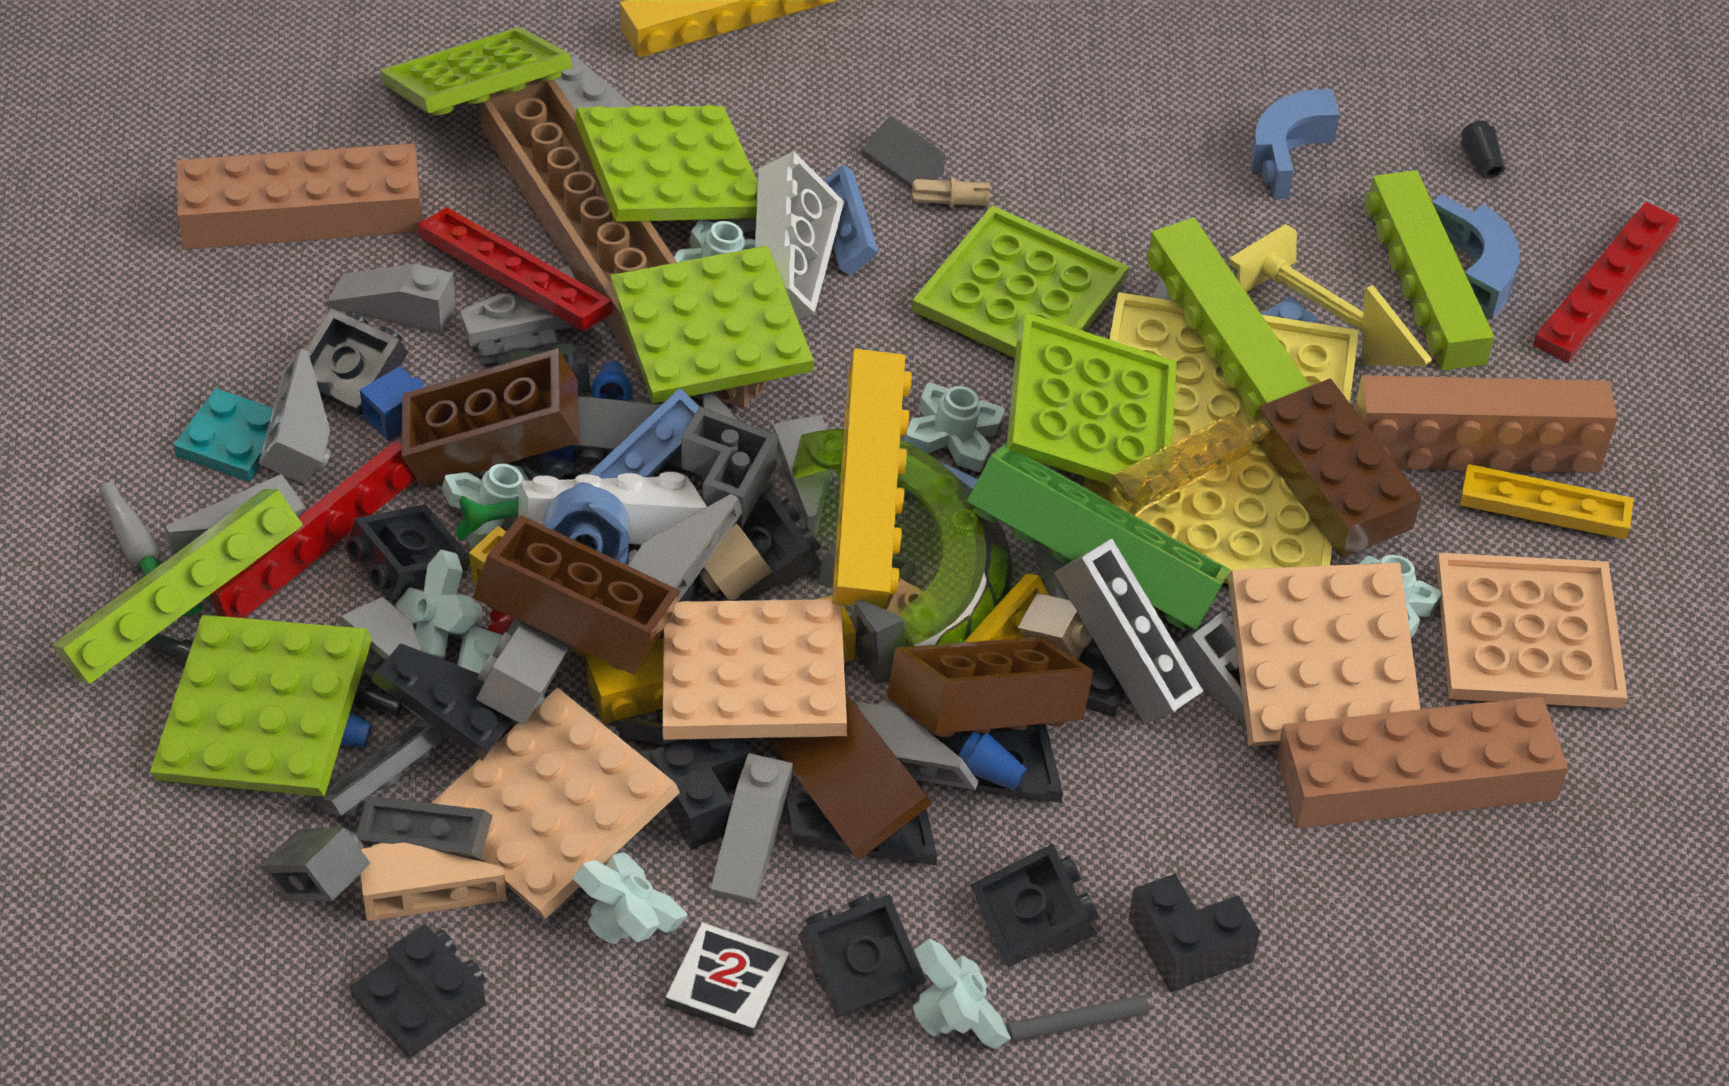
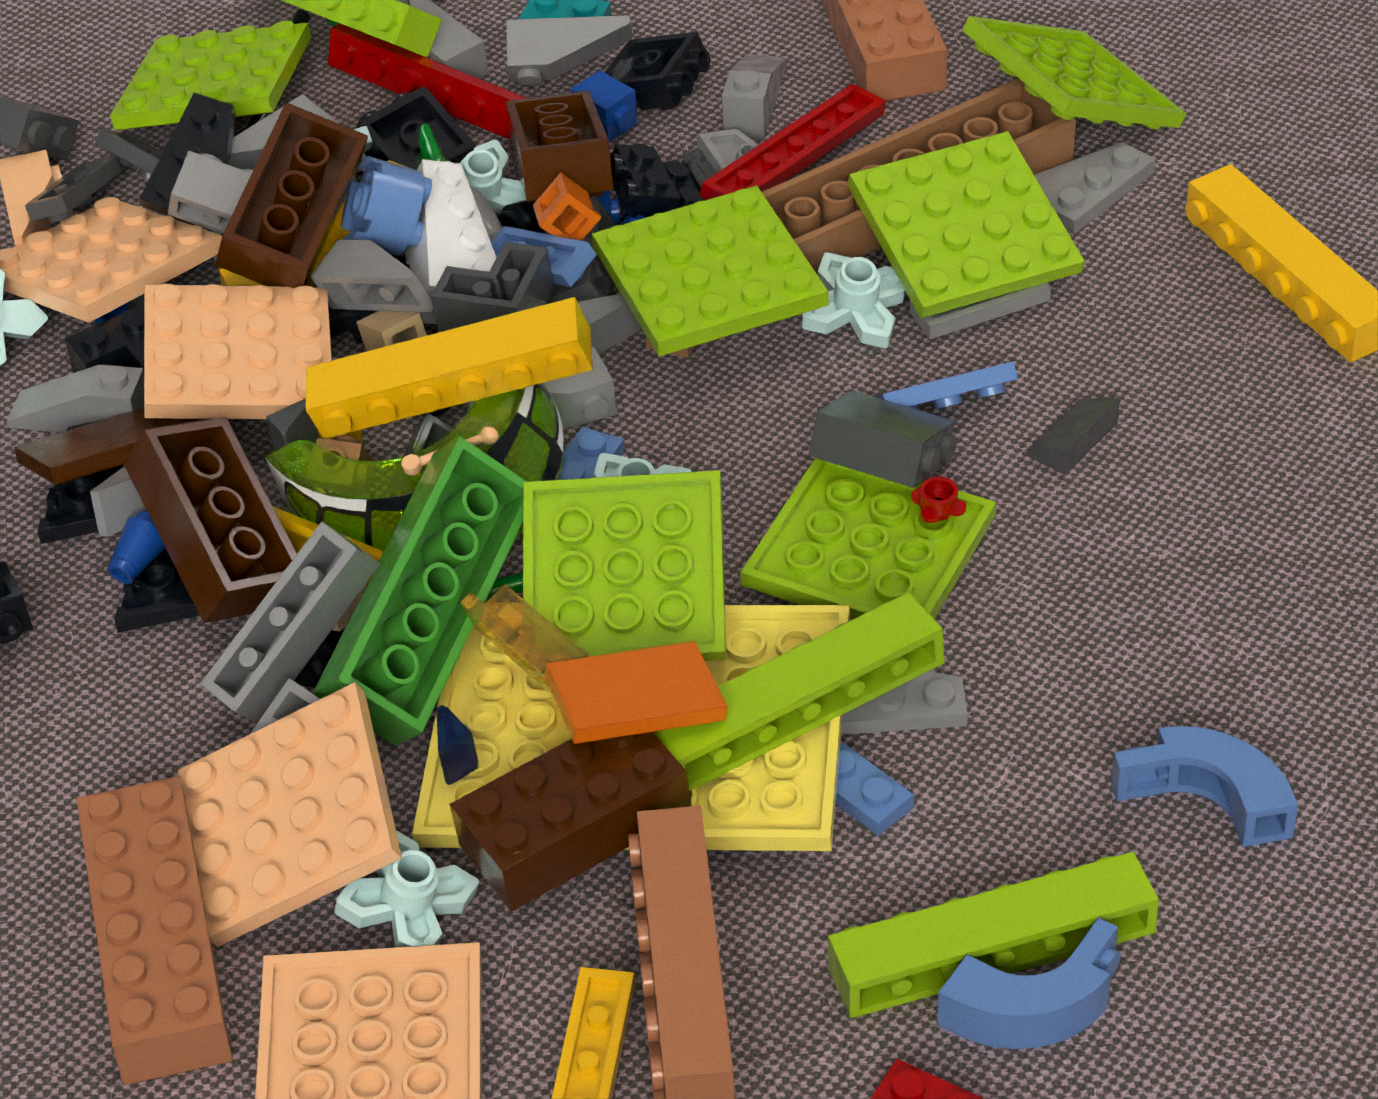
camera: 90 degrees right, 5 degrees down
white wedge [755,151,844,321] -> none
tan axle [912,177,990,208] -> none
light yellow piece [1229,224,1432,366] -> none
black cone [1460,120,1505,179] -> none
none -> light nougat hinge [401,426,499,475]
none -> clear blue slope [436,705,479,785]
none -> orange brick [533,172,602,241]
none -> orange tile [545,641,727,744]
none -> dark grey brick [809,390,957,488]
none -> red plate [911,476,966,523]

